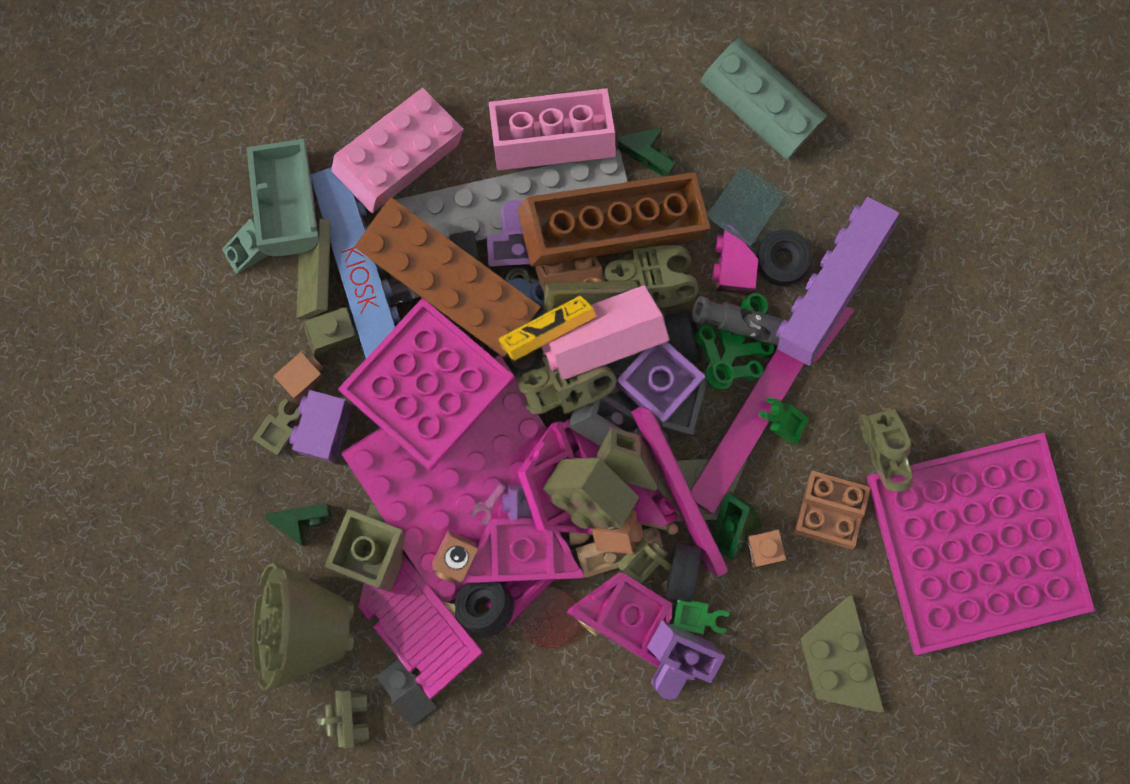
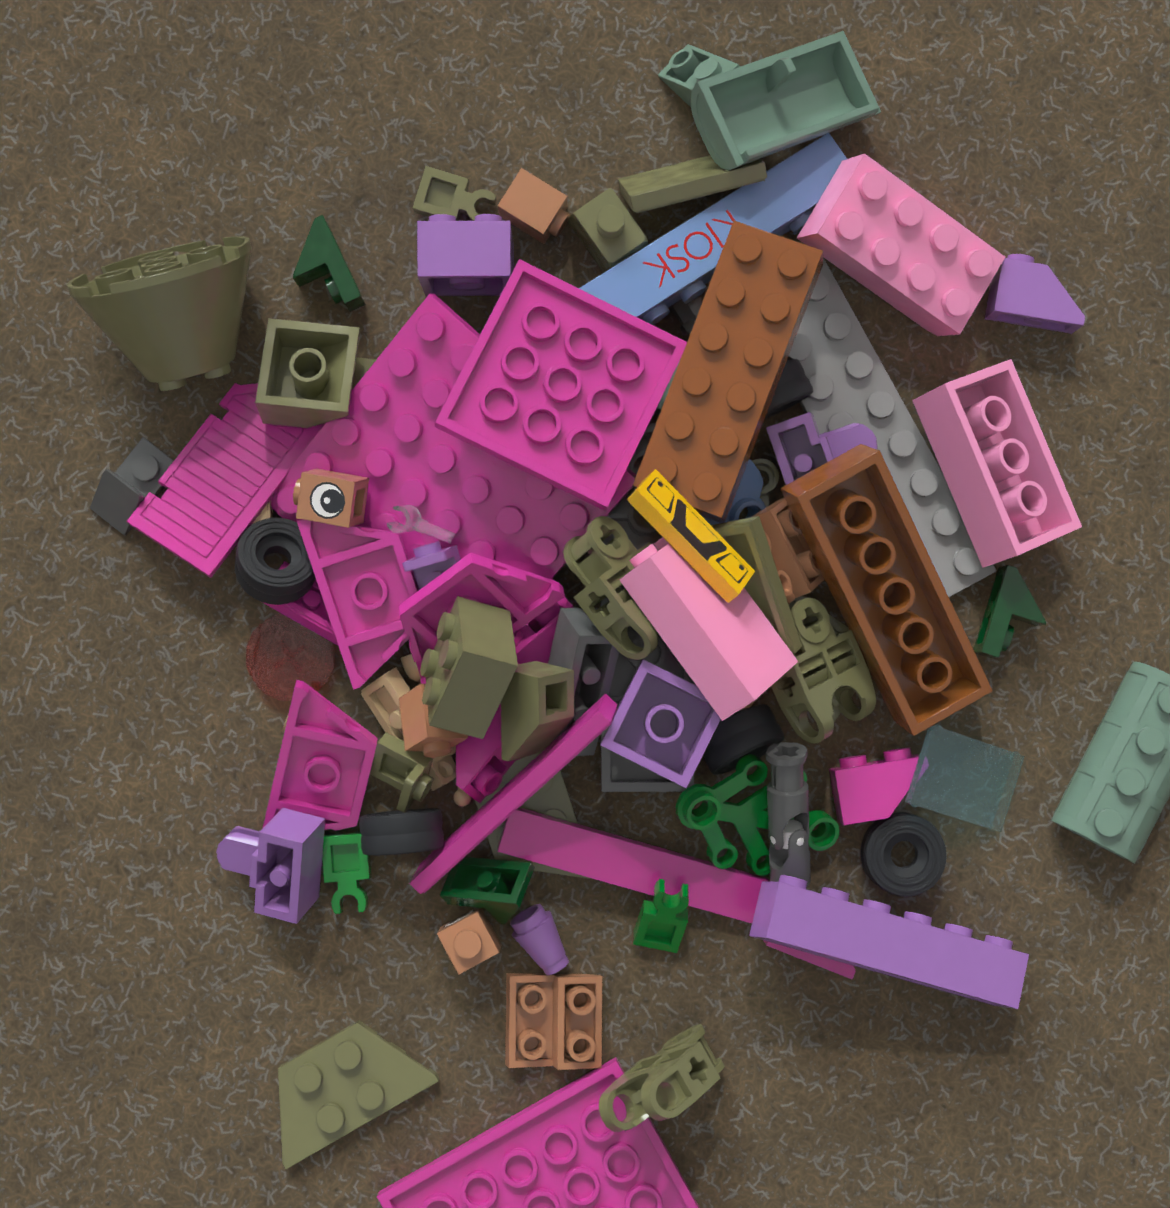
camera: 70 degrees right, 5 degrees up
olive hips [317,690,369,748] -> none
none -> medium lavender cone [510,904,569,975]
none -> medium lavender slope [985,254,1085,334]

